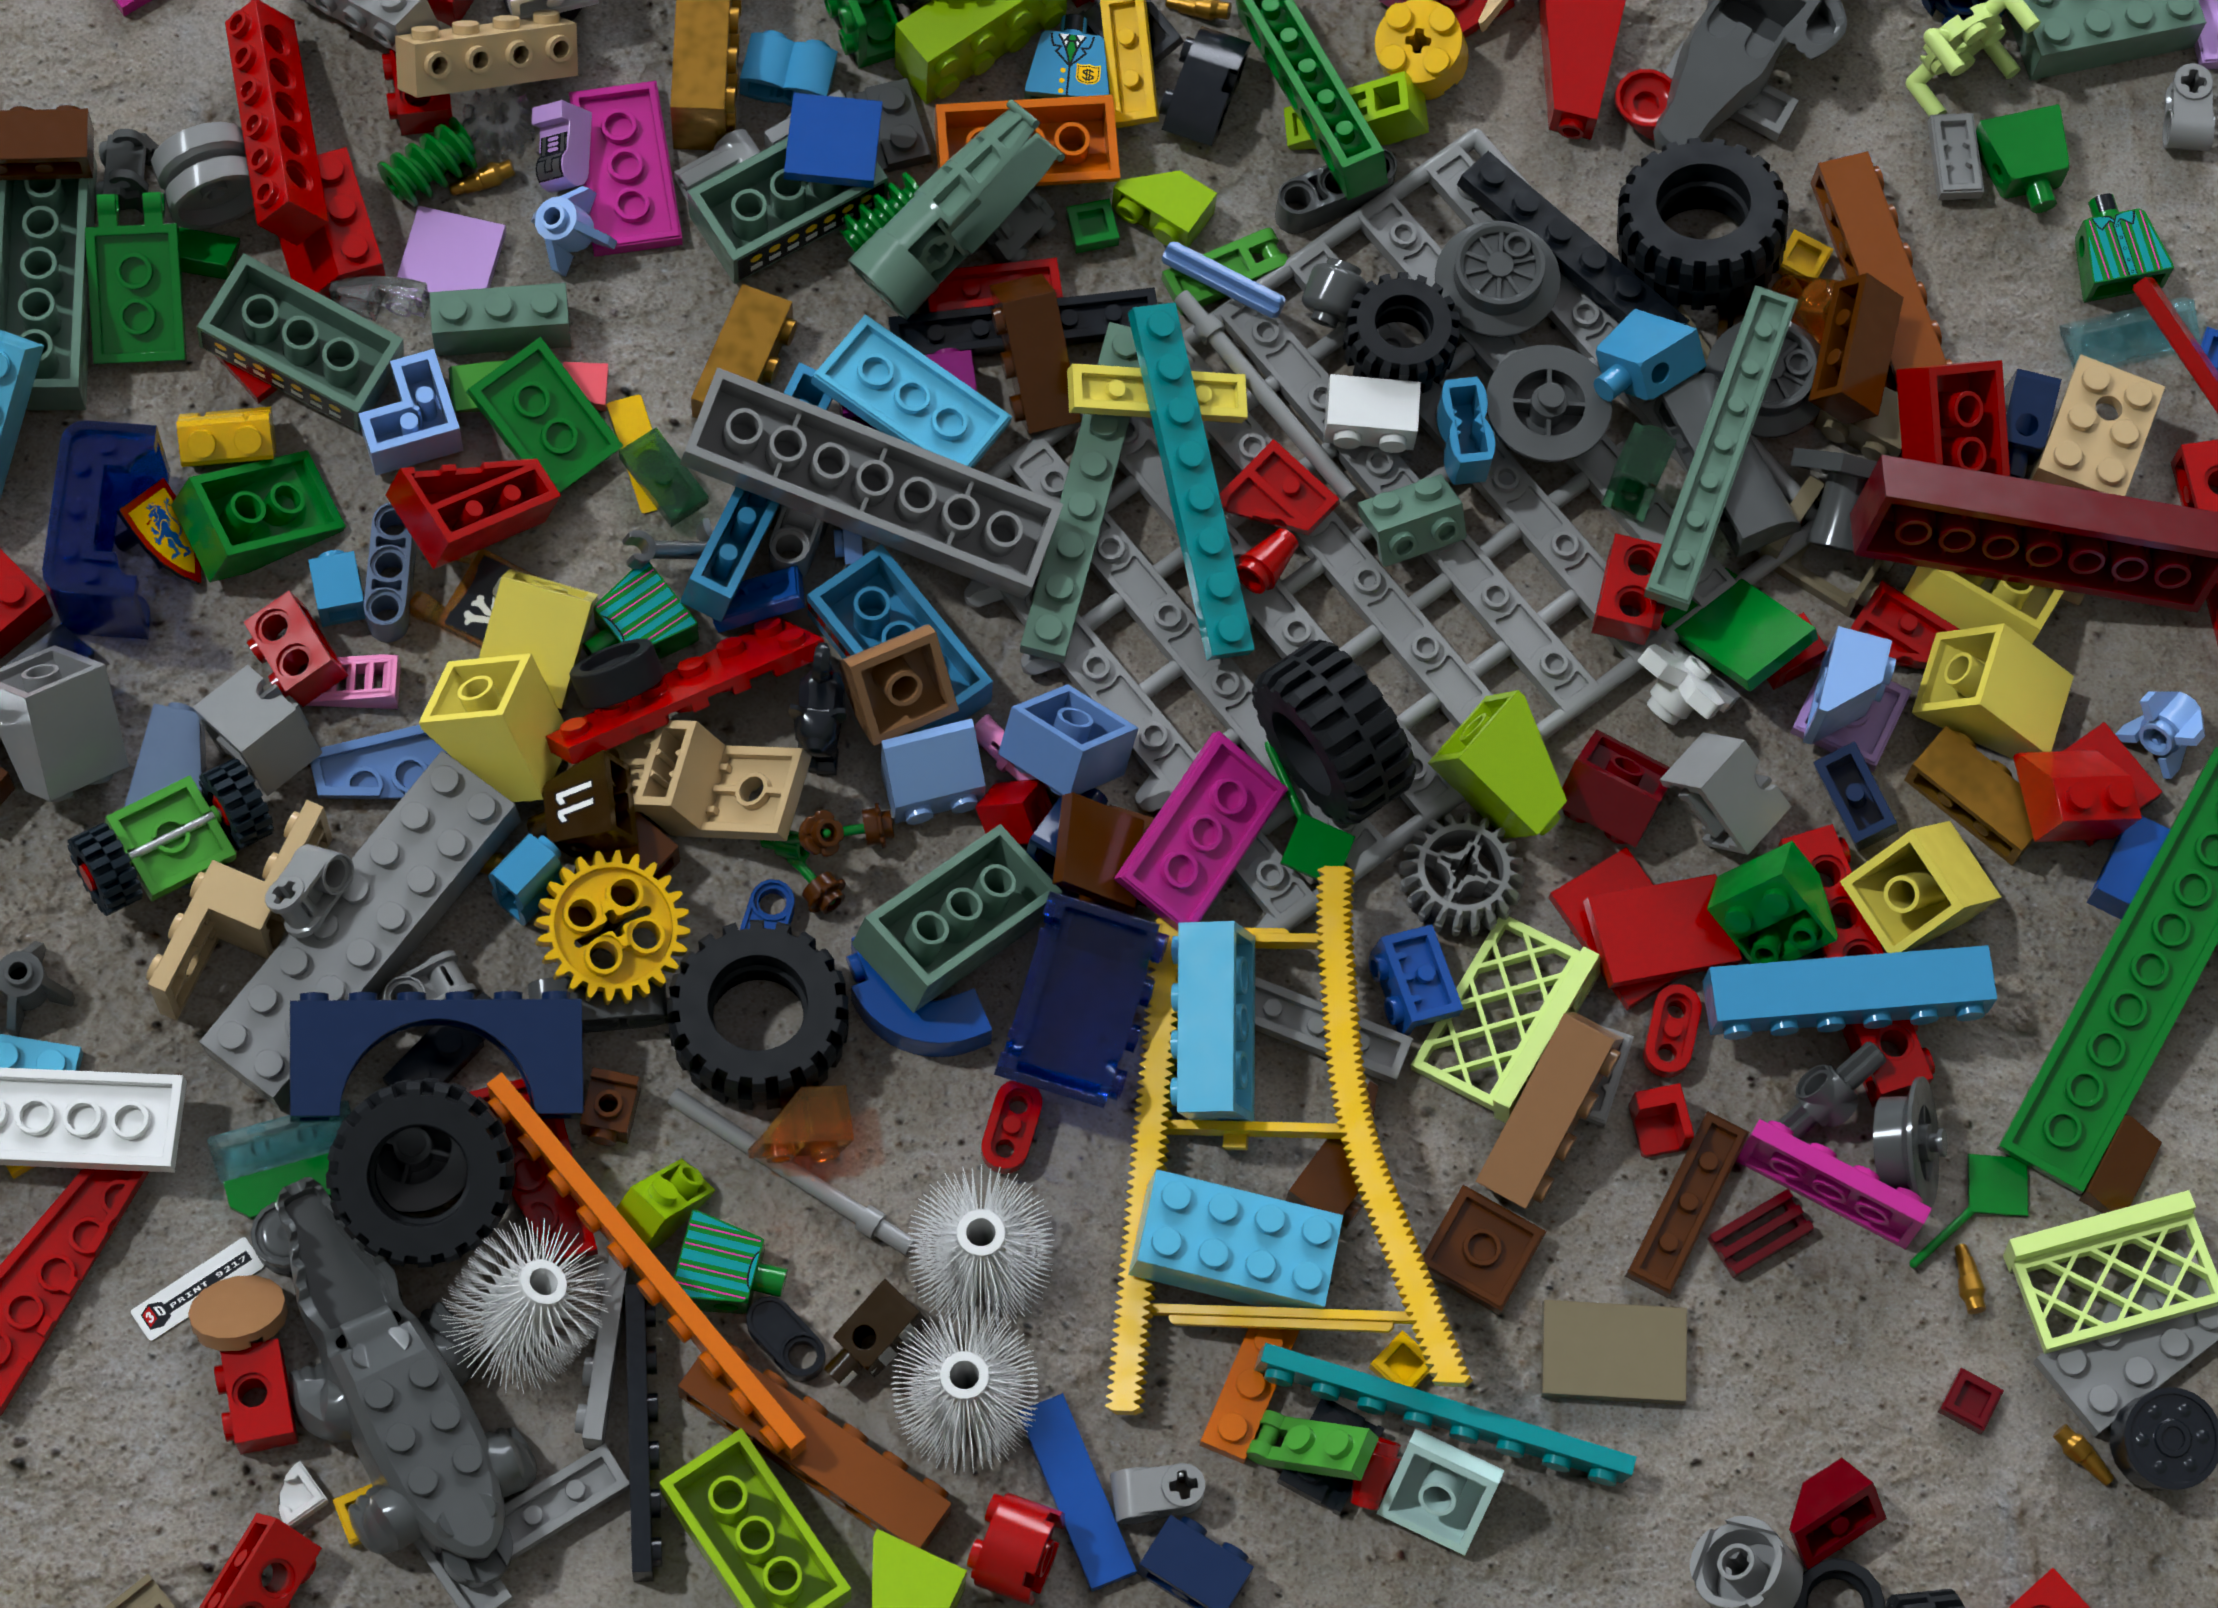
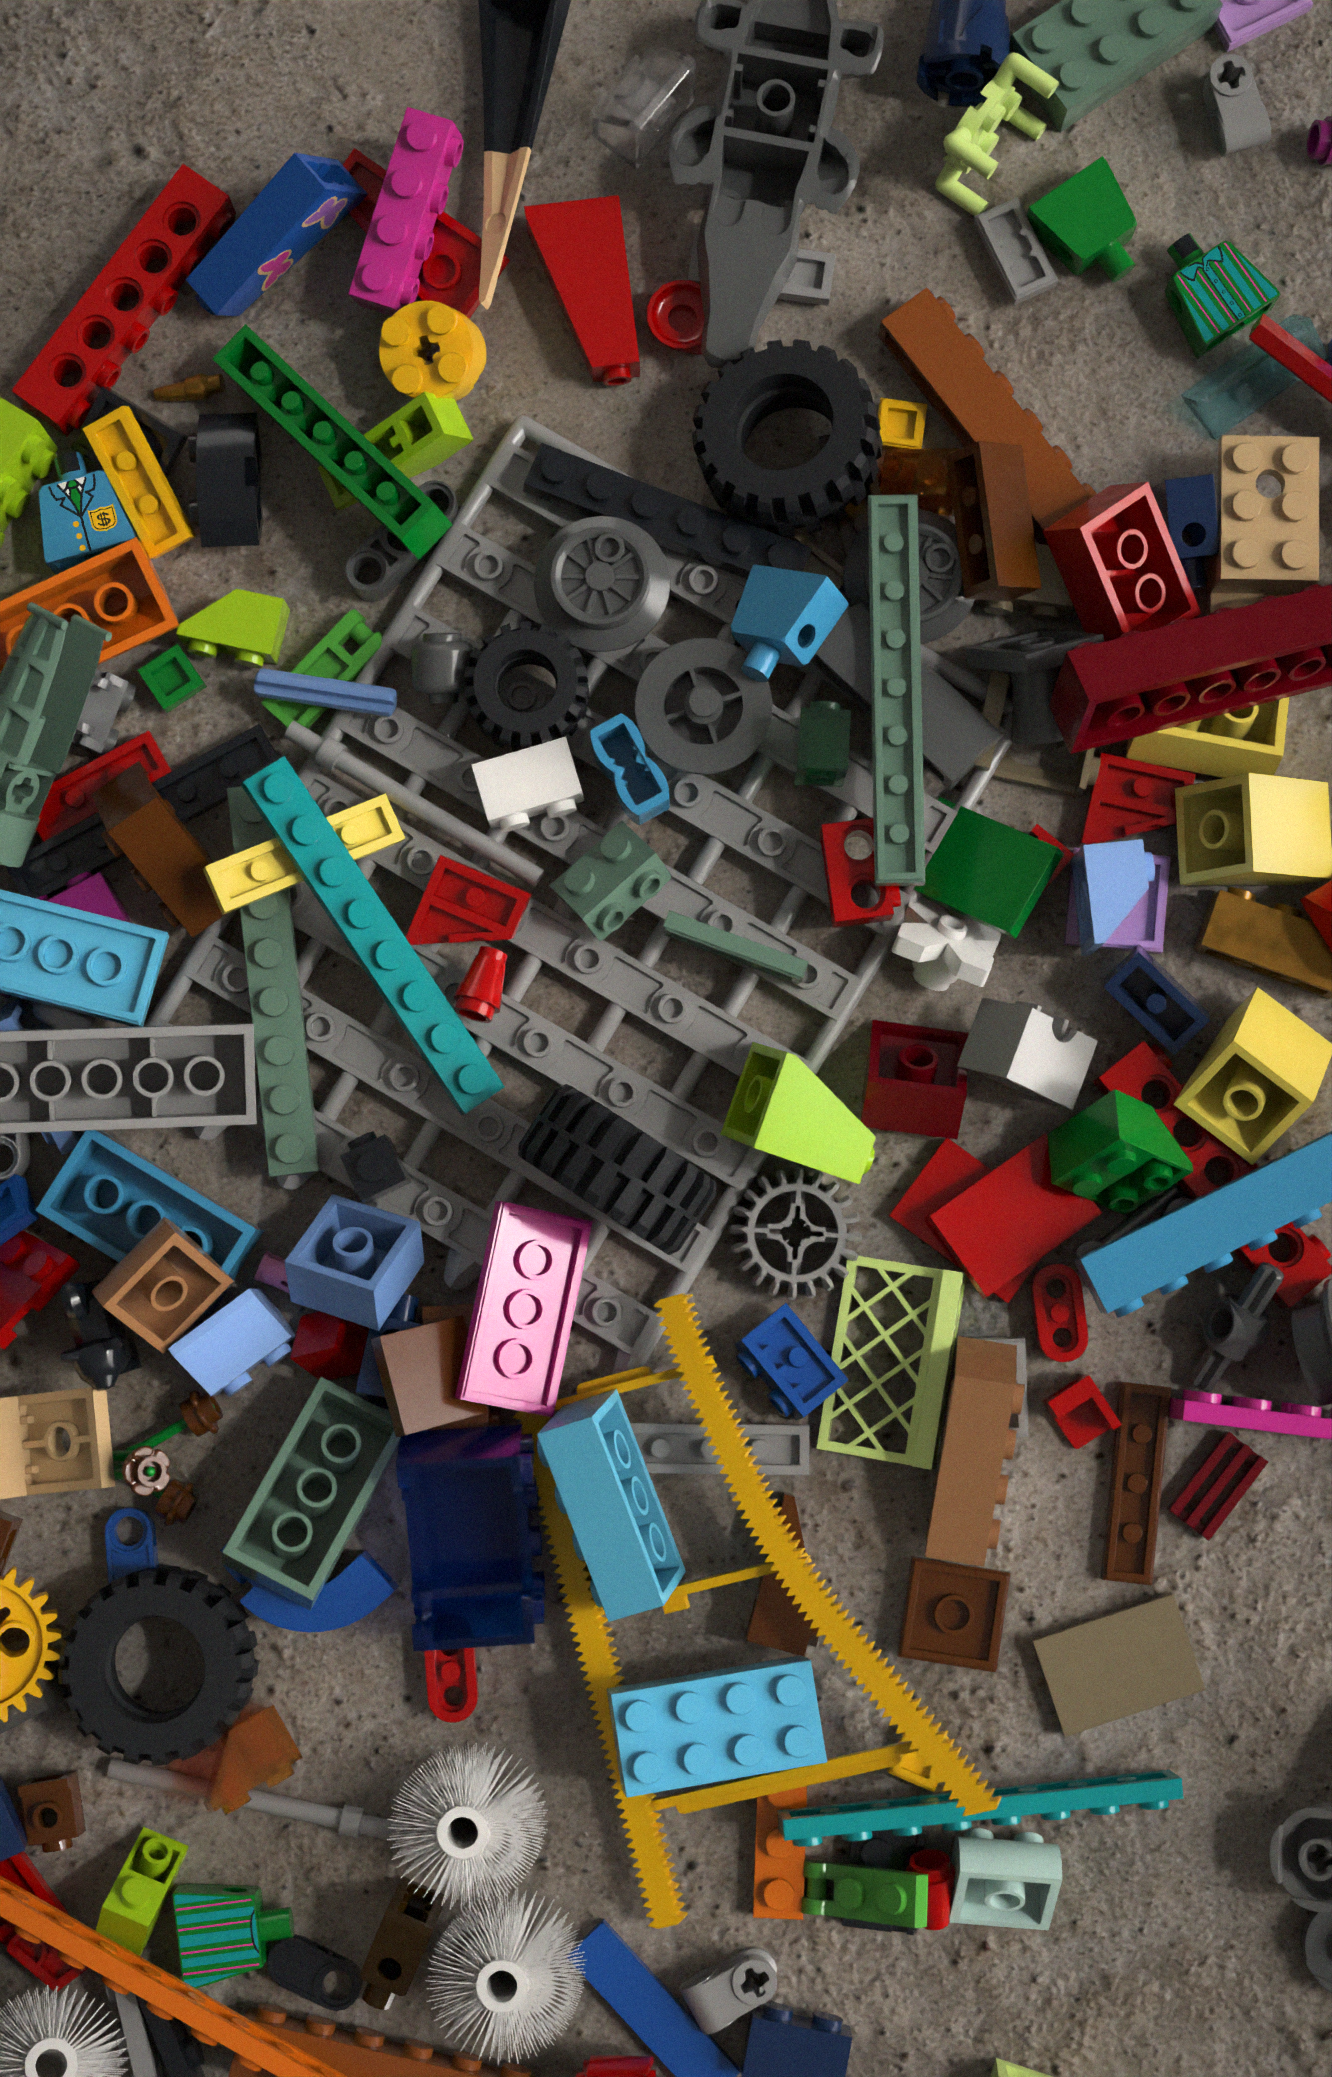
camera: 10 degrees left, 15 degrees up
green piece [1264,741,1356,880] -> none
none -> black brick [340,1131,411,1204]
none -> sand green tile [663,910,809,984]

